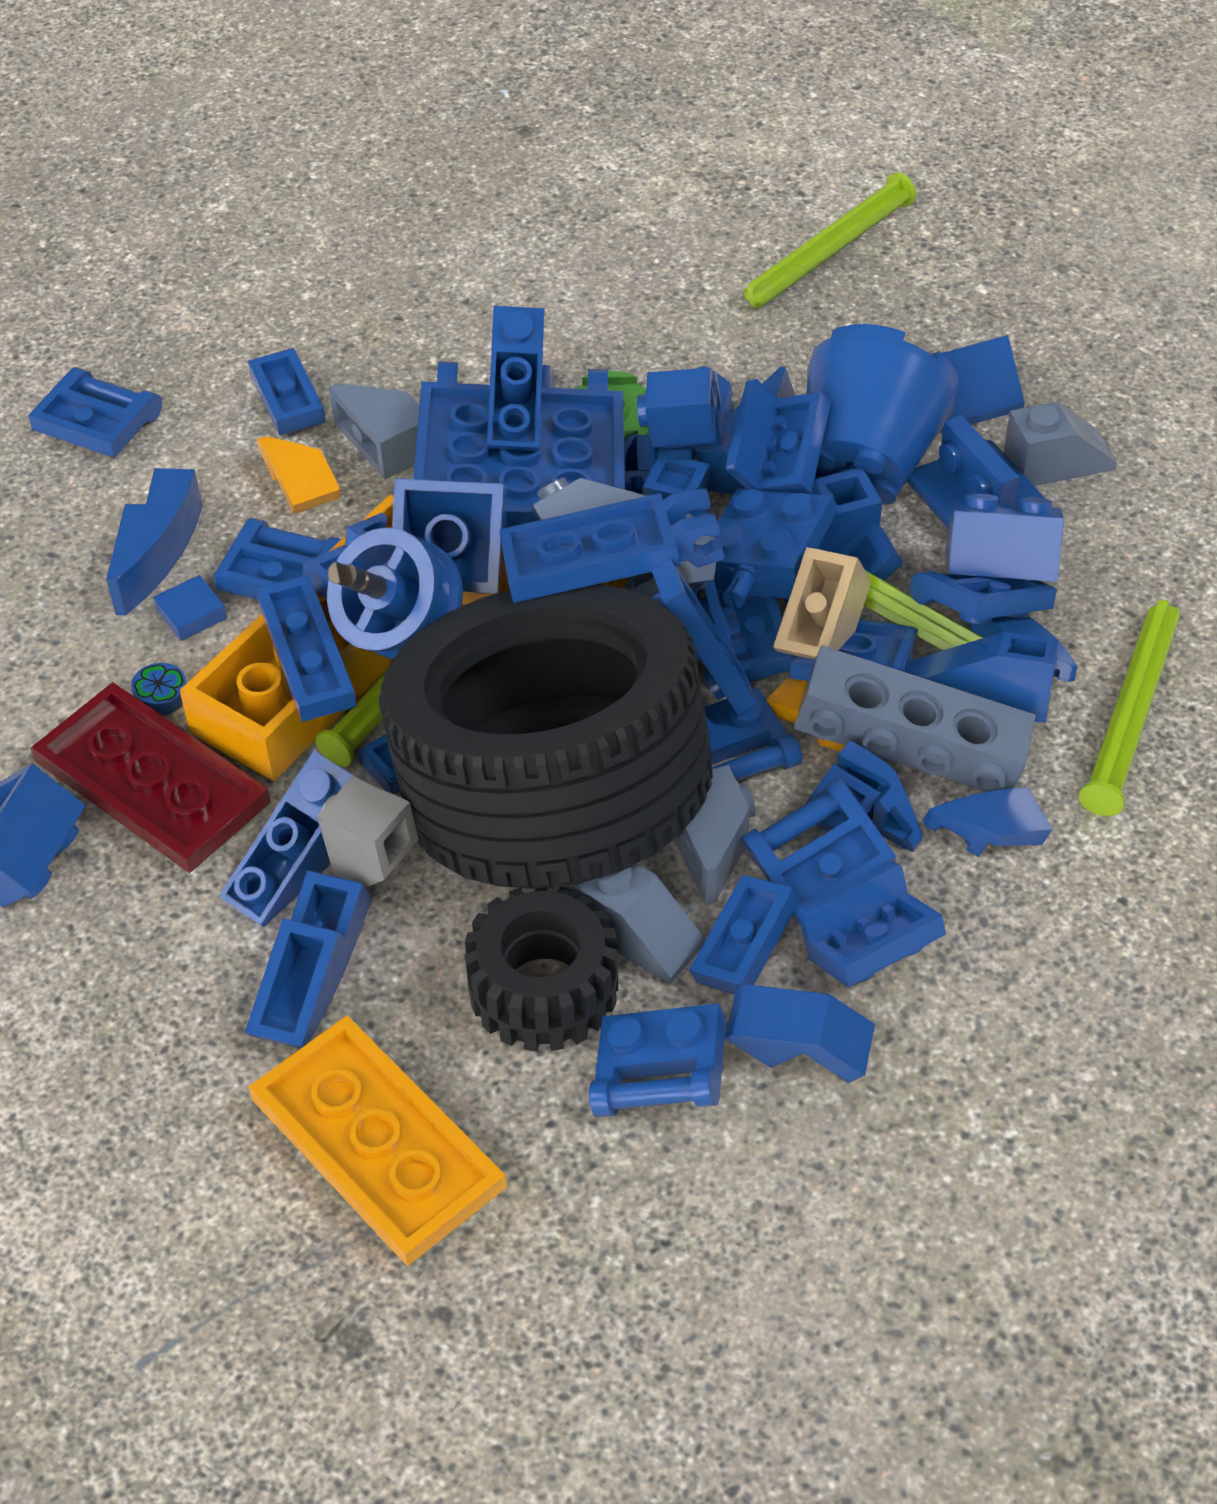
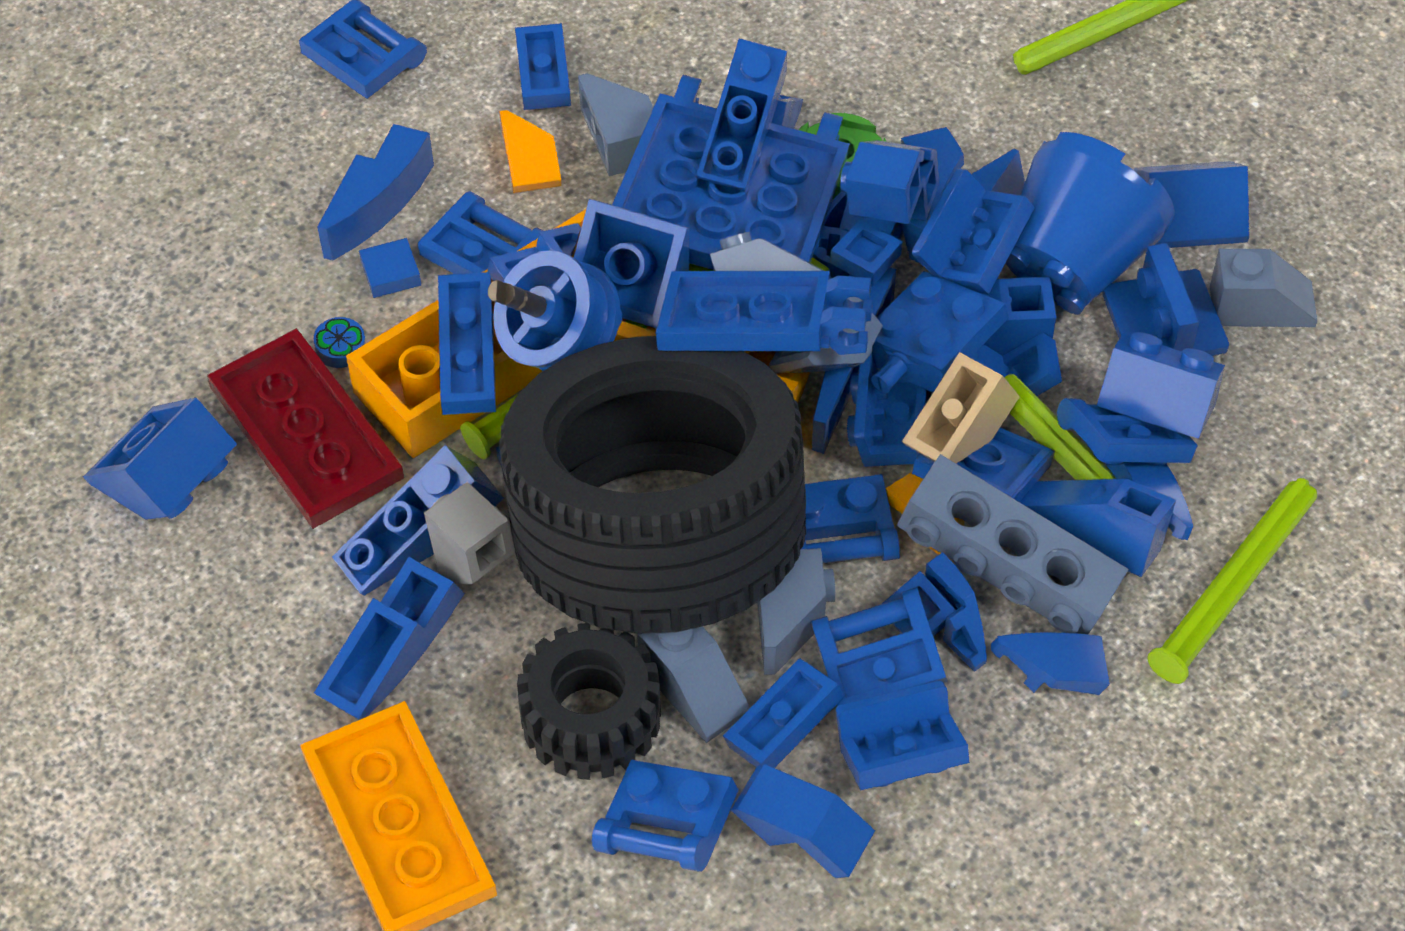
camera: 15 degrees right, 5 degrees up
blue plate [652,559,758,715] -> none

